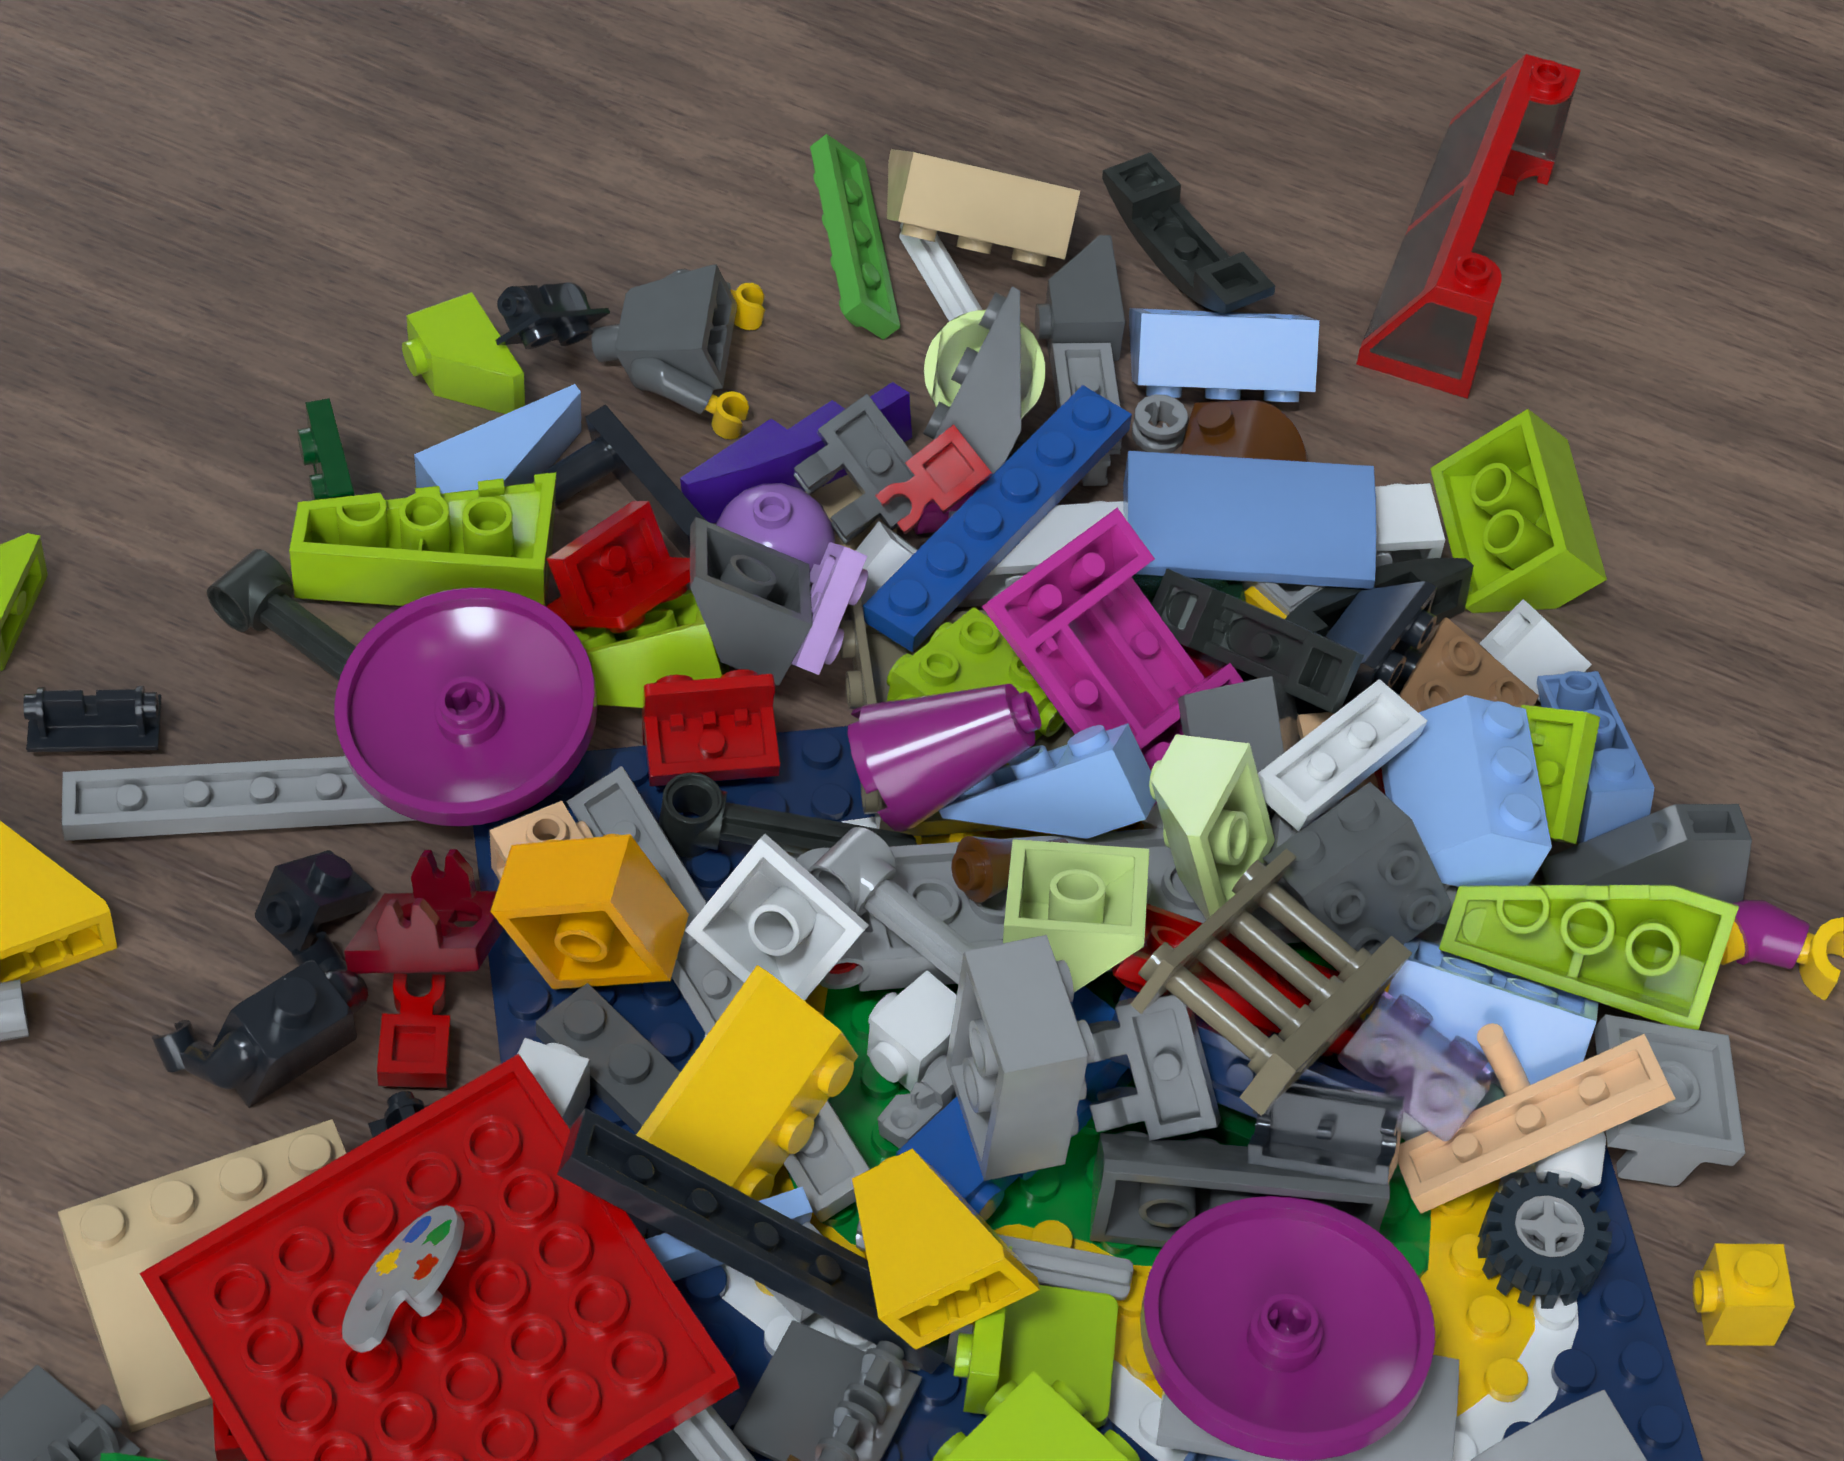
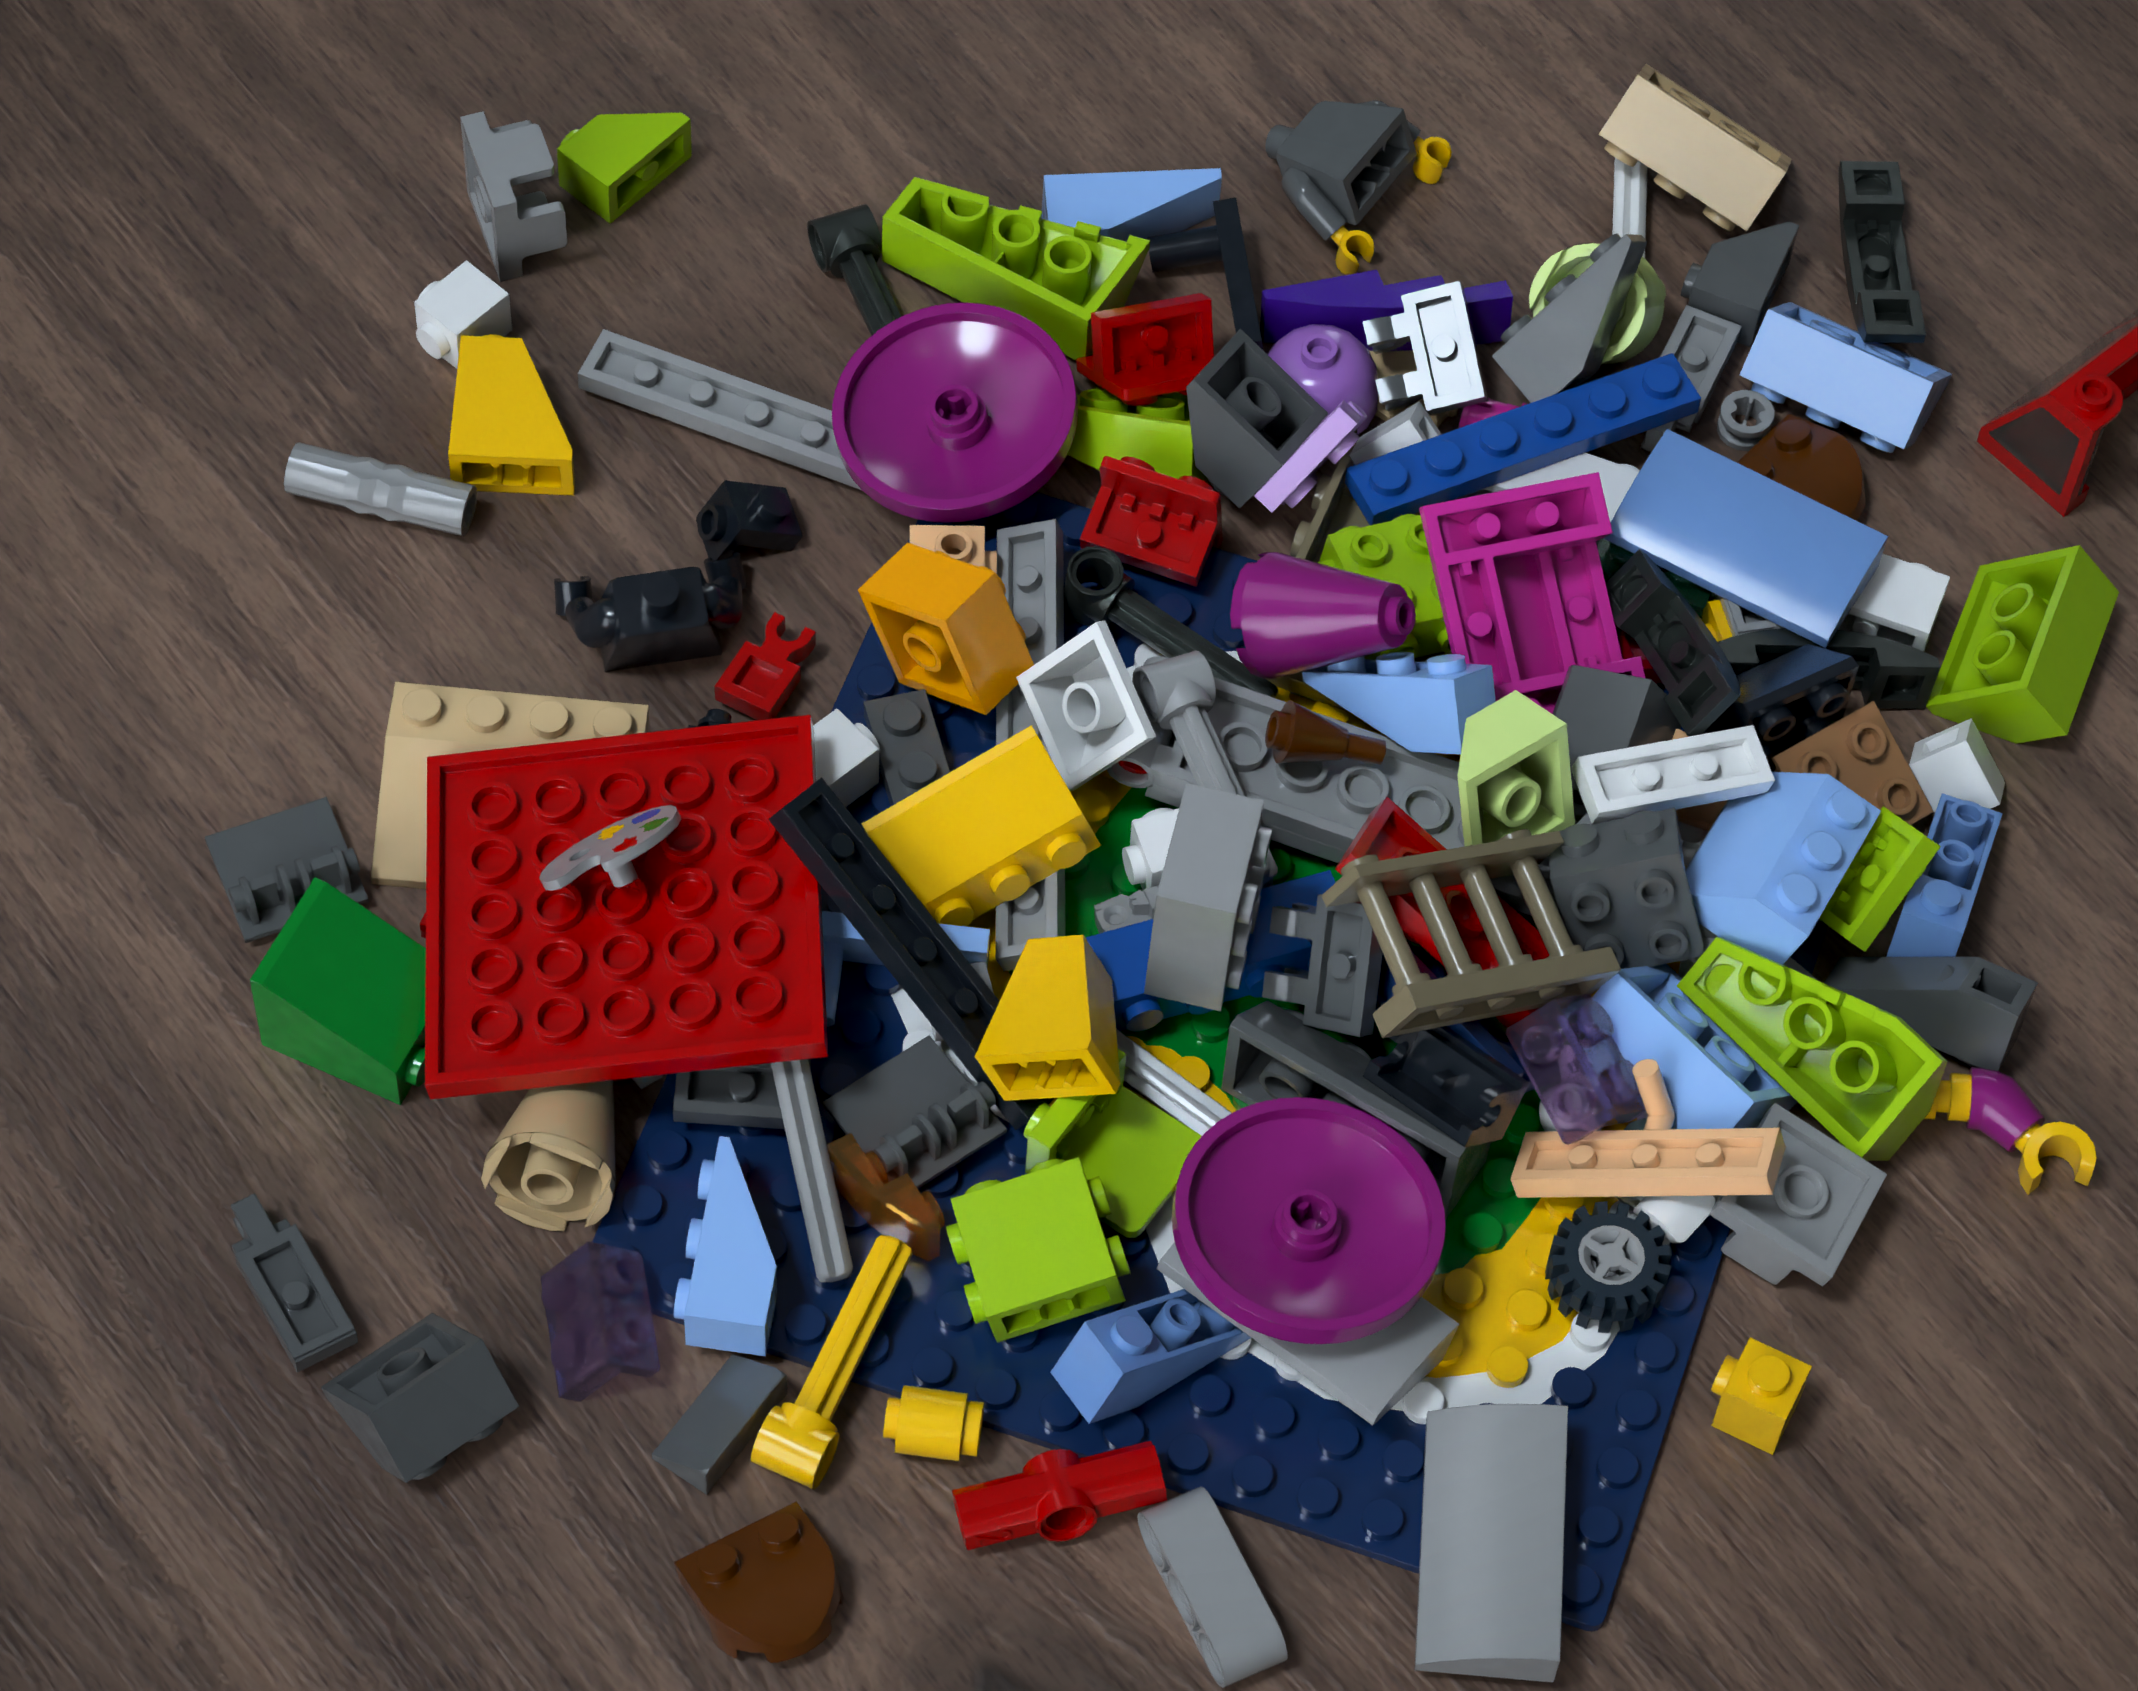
camera: 30 degrees right, 5 degrees up
black hinge [23,686,162,752] -> none
dark green plate [297,398,354,500] -> none
dark red piece [344,849,504,974] -> none
lime slope [402,292,525,414] -> none
black hinge [495,282,610,349] -> none
bright green plate [810,134,900,340] -> none
red plate [875,424,992,535] -> none
yellowish green slope [1003,839,1149,992] -> none

